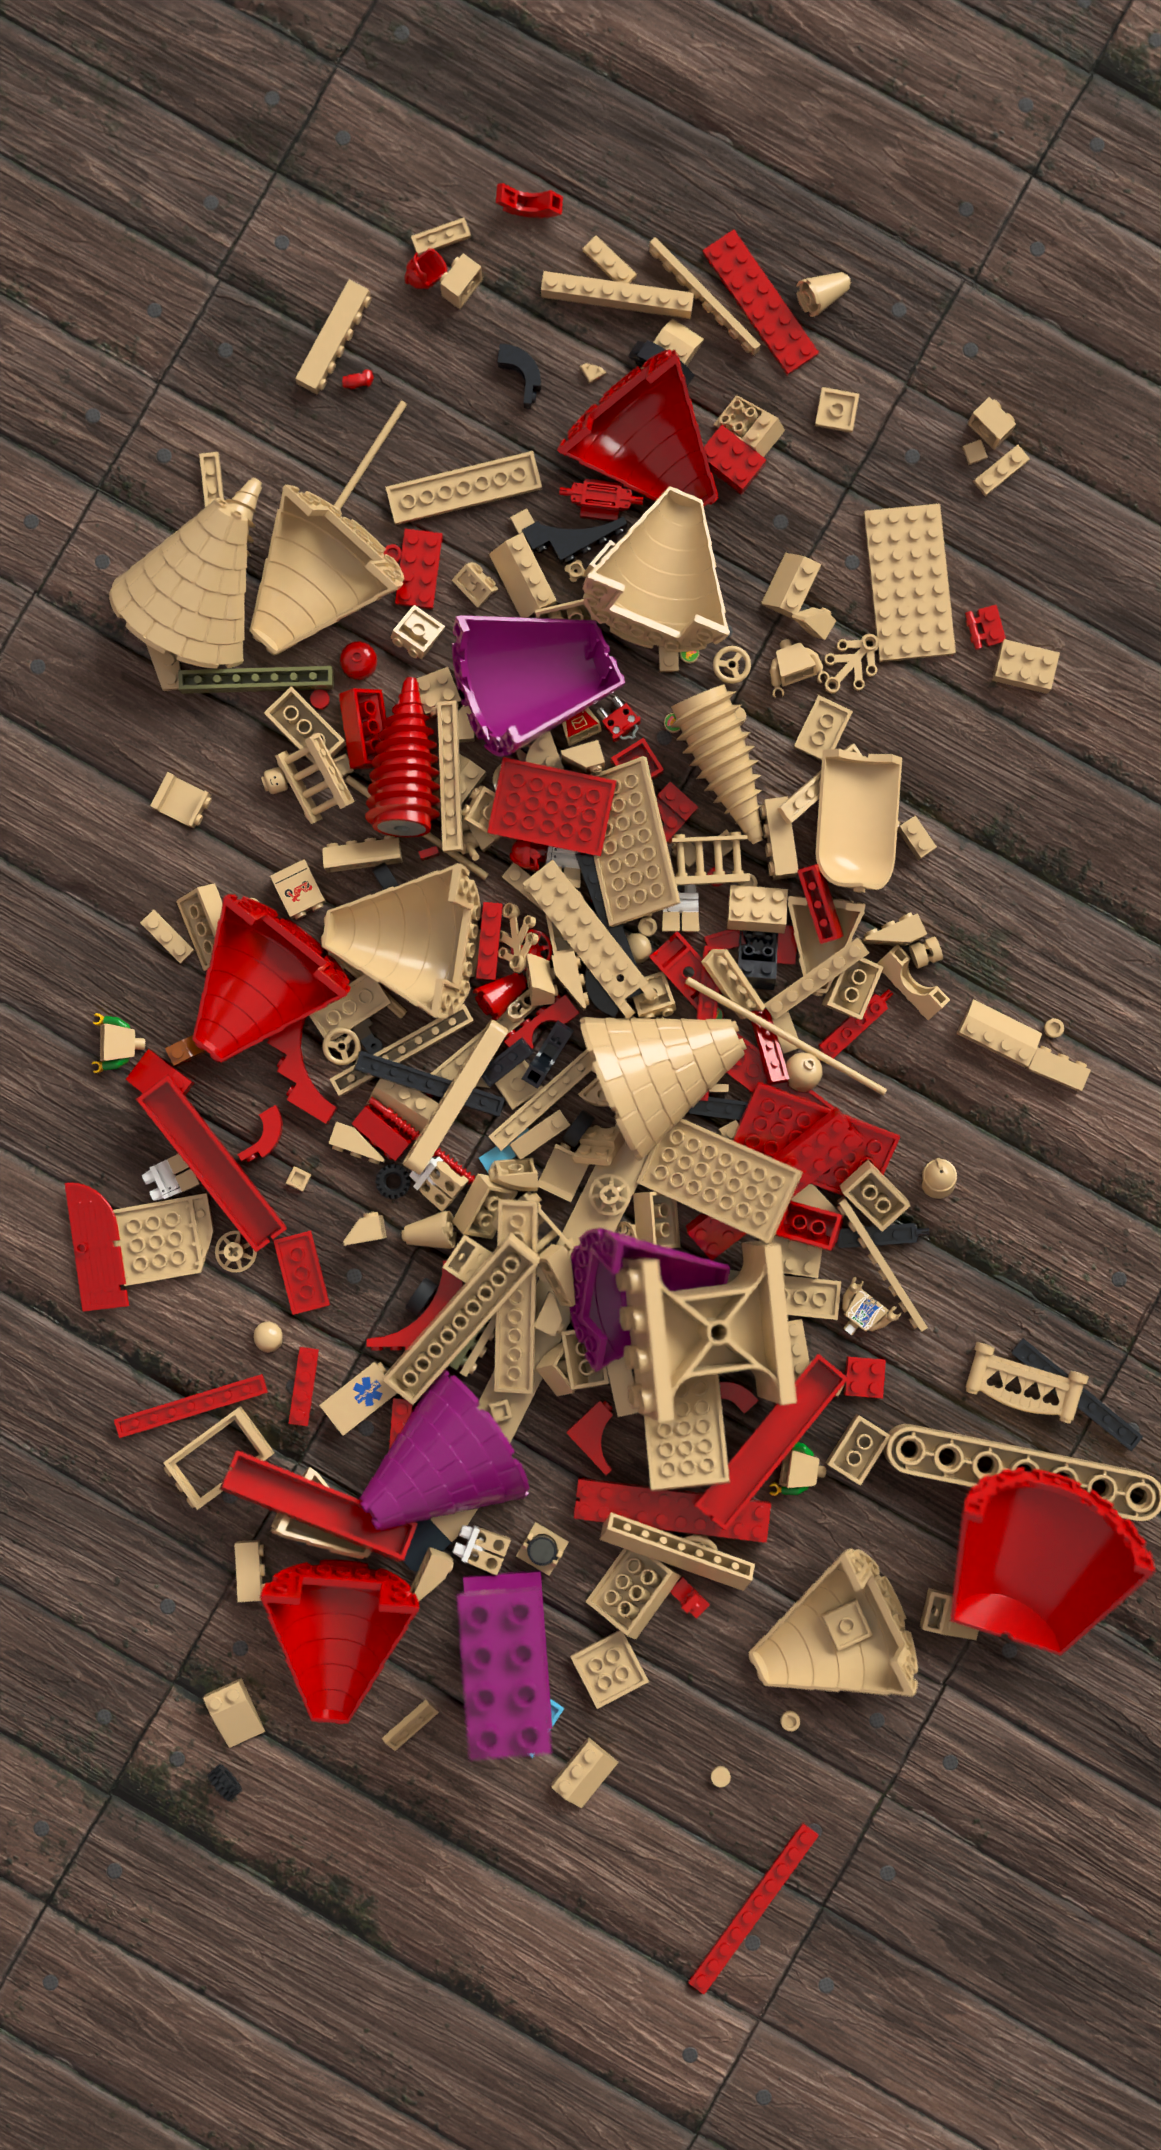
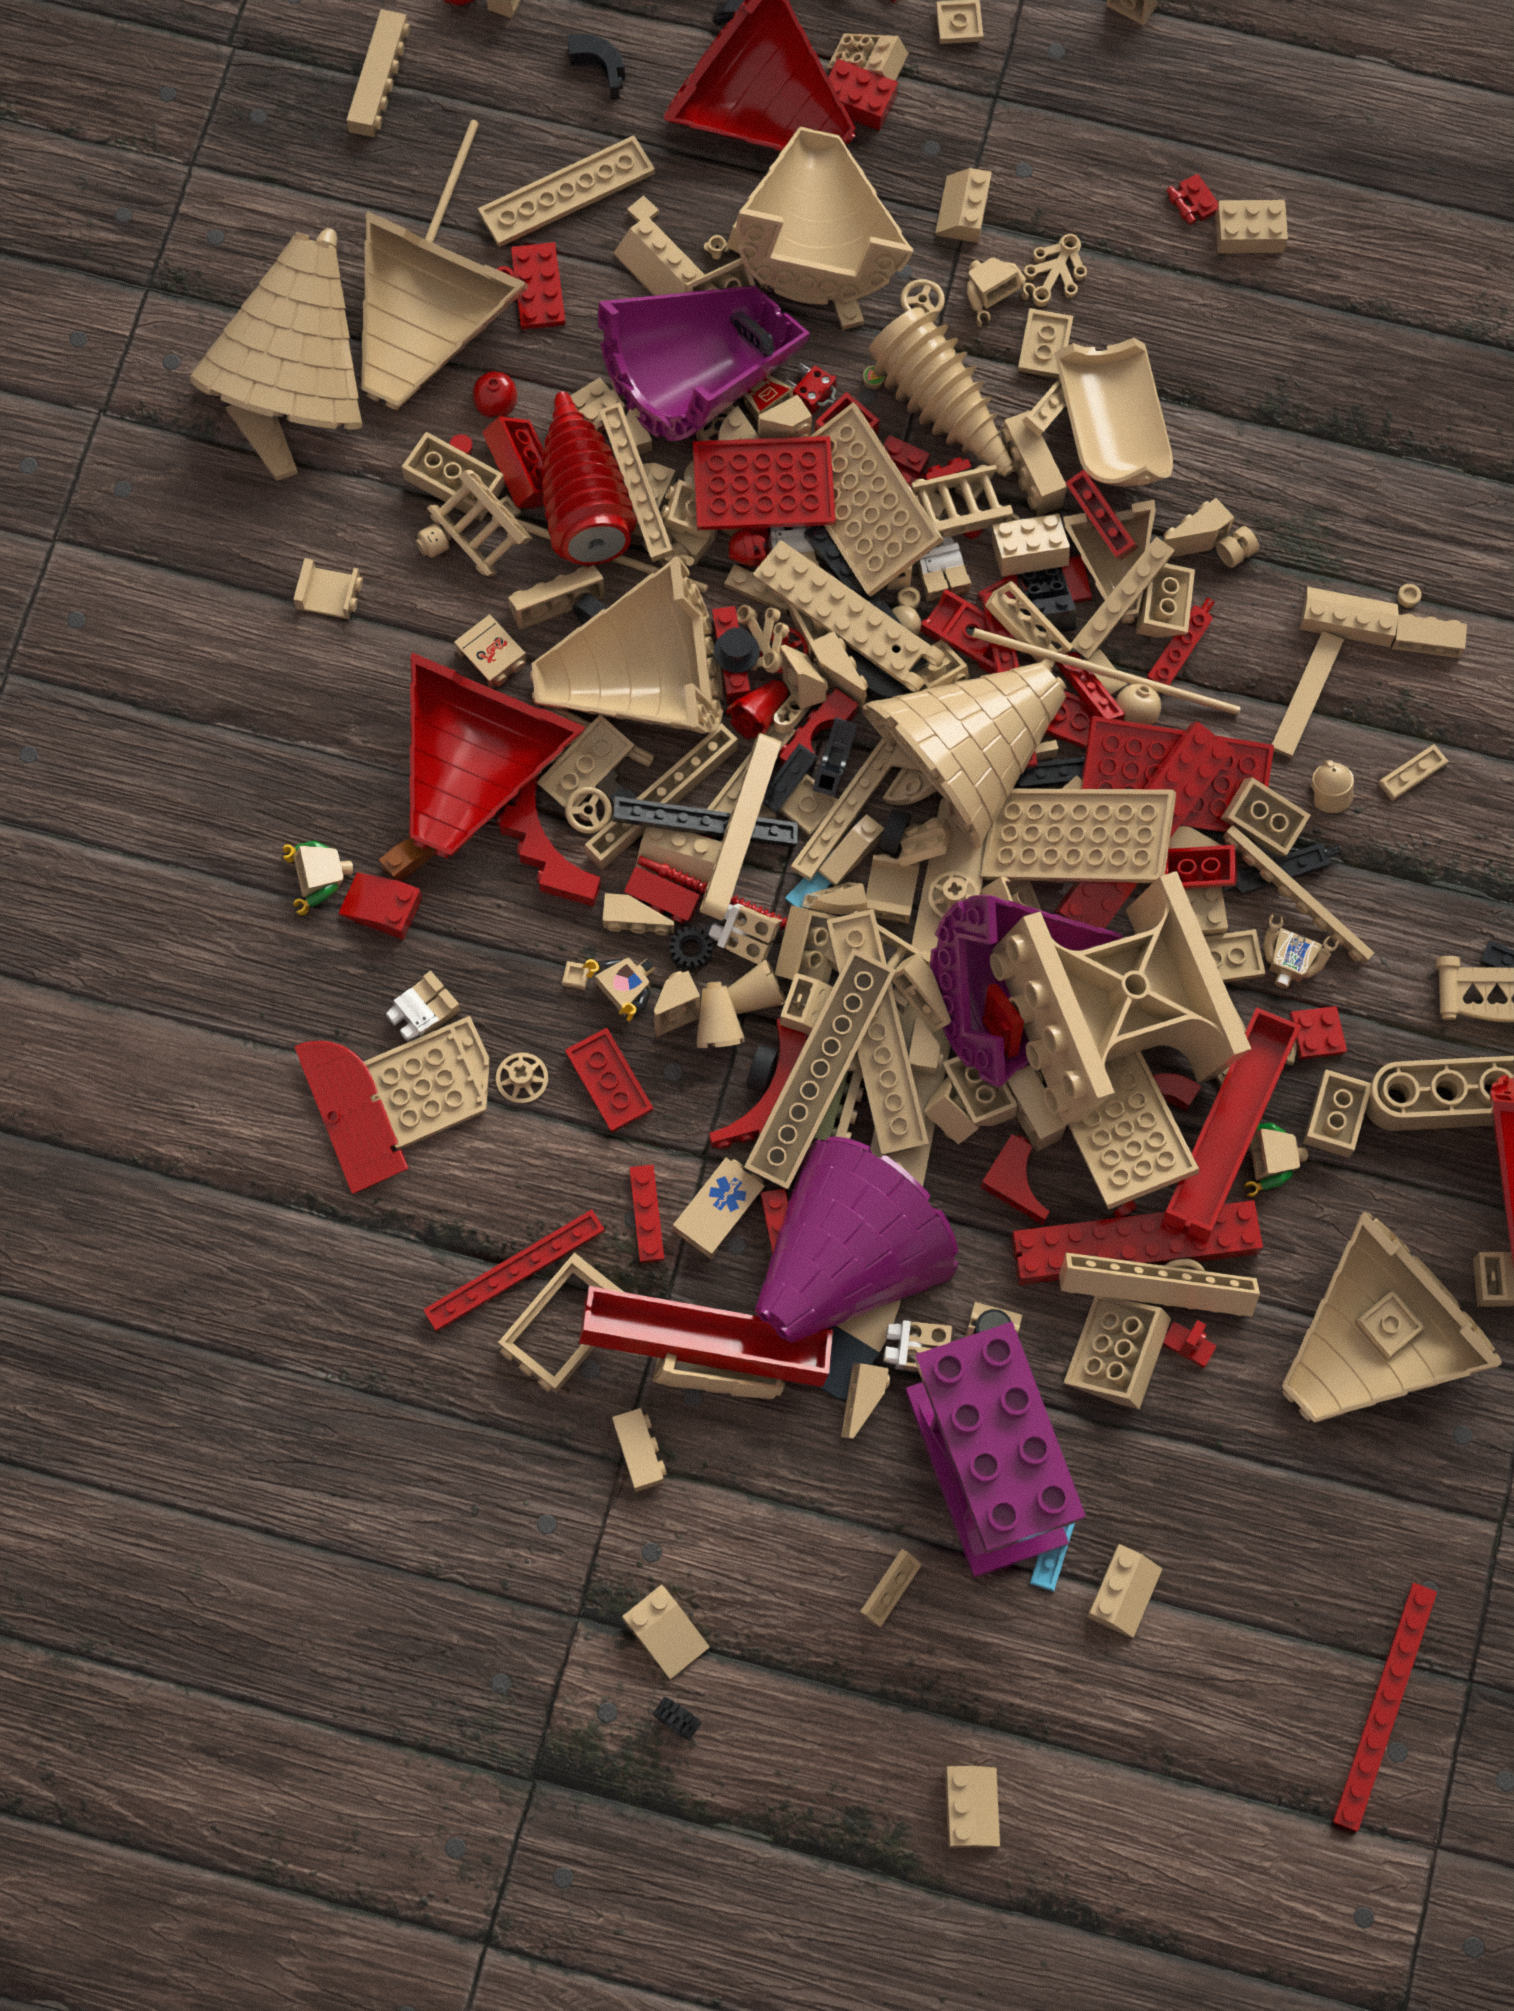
camera: 15 degrees left, 15 degrees down
red piece [136,1075,287,1252] -> none
tan plate [140,910,195,964] -> none
tan slope [176,883,223,971] -> none
olive brick [178,666,334,694] -> none
tan plate [199,452,224,507] -> none
red arch [238,1105,283,1162] -> none
tan hair [253,1321,283,1353] -> none
red cone [260,1560,419,1724] -> none
red arm [342,369,374,390] -> none
tan plate [391,605,445,659] -> none
red tile [419,846,440,861] -> none
tan bracket [452,562,498,607] -> none
black arch [522,517,627,564] -> none
red piece [559,479,643,522] -> none
tan plate [570,1630,649,1709] -> none
tan tile [580,364,606,384] -> none
tile [680,650,699,664] -> none
tan tile [711,1766,731,1787] -> none
tan tile [780,1711,800,1731] -> none
tan slope [792,607,836,640] -> none
tan plate [864,504,956,662] -> none
tan arch [877,944,950,1020] -> none
tan brick [897,816,937,860] -> none
tan tile [962,440,987,465] -> none
tan plate [974,445,1030,496] -> none
none -> torso [582,958,655,1021]
none -> tan cone [696,982,745,1048]
none -> black piece [714,627,760,673]
none -> black plate [730,311,774,358]
none -> red plate [920,457,971,480]
none -> tan slope [945,1766,1000,1848]
none -> red container [982,984,1024,1058]
none -> tan tile [1272,631,1344,758]
none -> tan tile [1378,744,1449,801]

